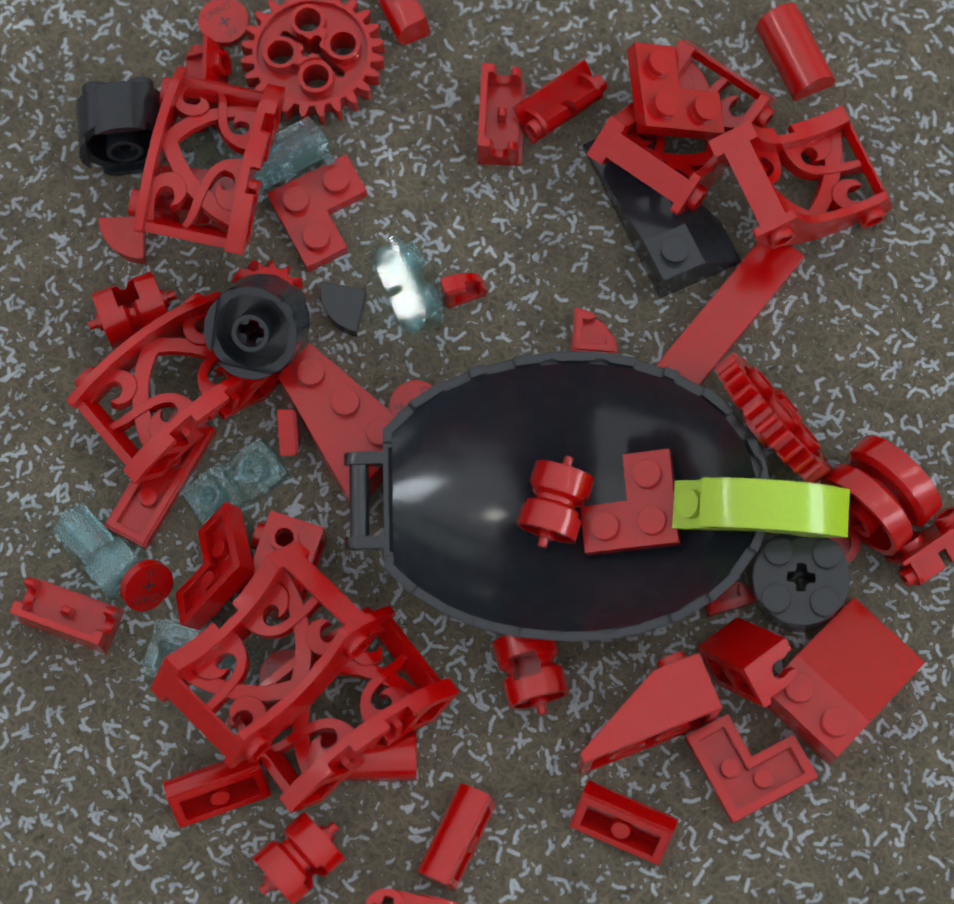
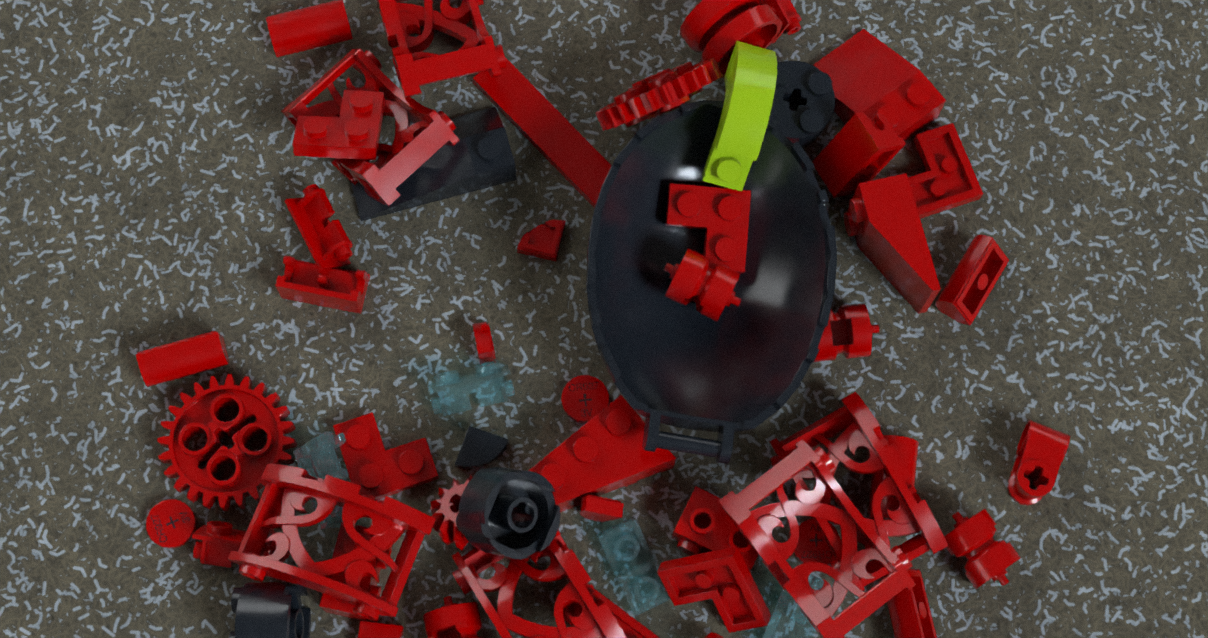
camera: 85 degrees left, 0 degrees up
red brick [417,783,495,891] -> none

